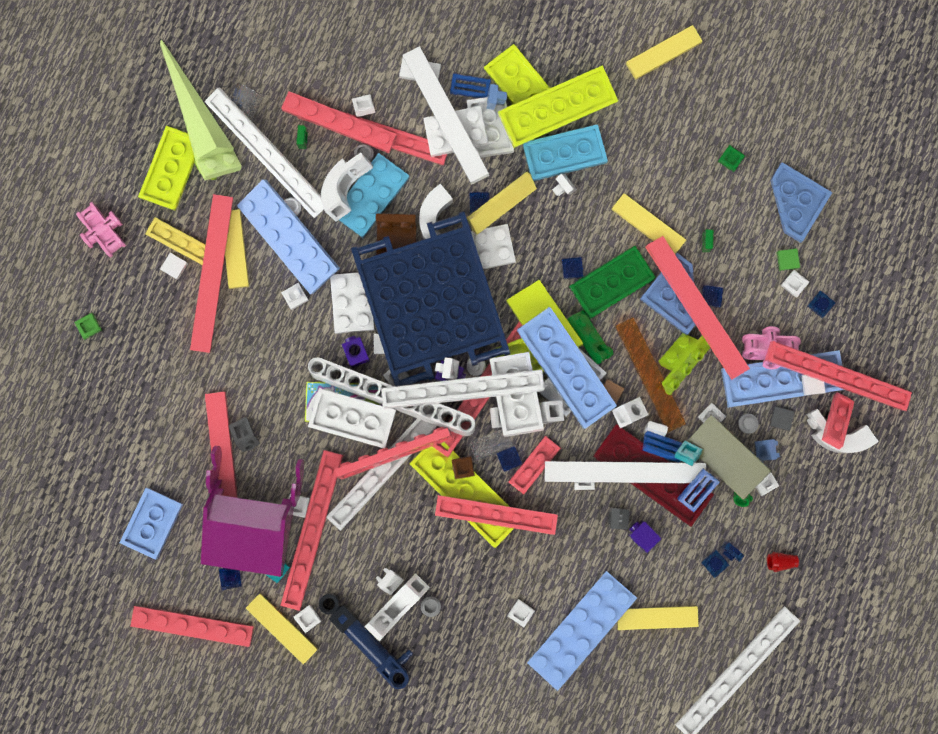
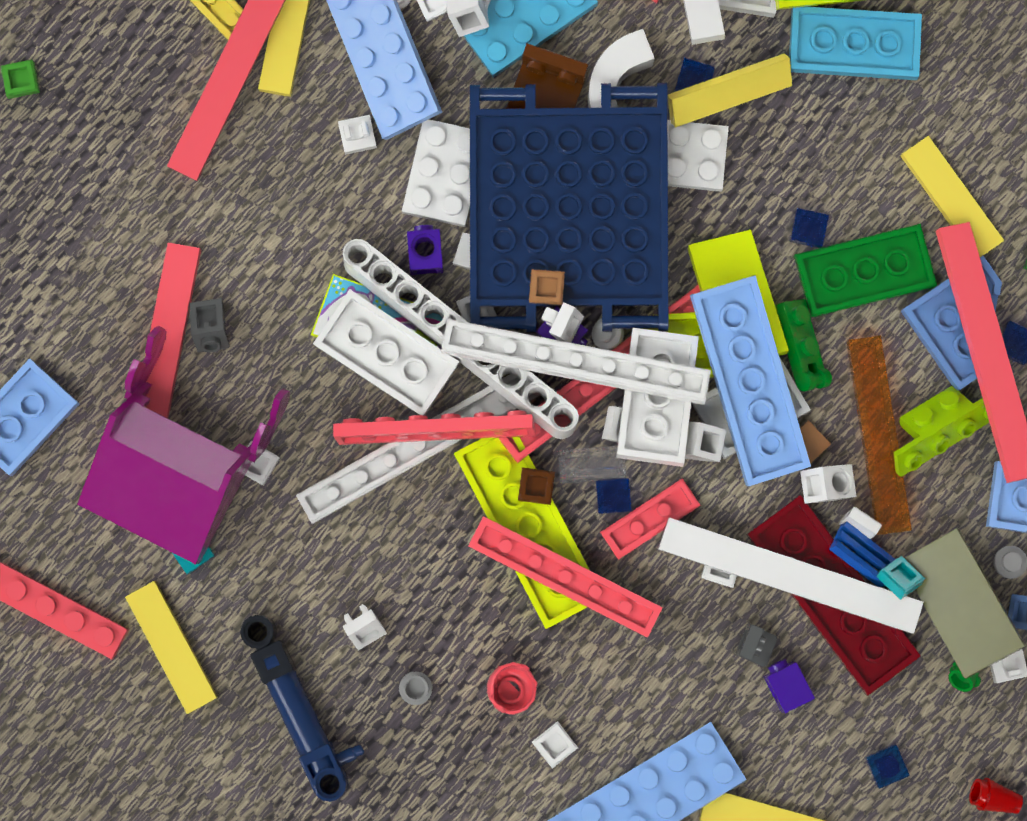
camera: 15 degrees right, 0 degrees up
white tile [160,253,188,280] -> none
clear blue plate [219,568,242,590] -> none
coral tile [280,450,343,611] -> none
white tile [294,604,322,633] -> none
white arch [365,573,430,641] -> none
white tile [552,174,577,196] -> none
tile [677,468,720,512] -> none
white tile [698,403,726,423] -> none
clear blue plate [720,541,745,562] -> none
none -> coral hair [487,662,537,715]
none -> medium nougat tile [529,269,565,306]

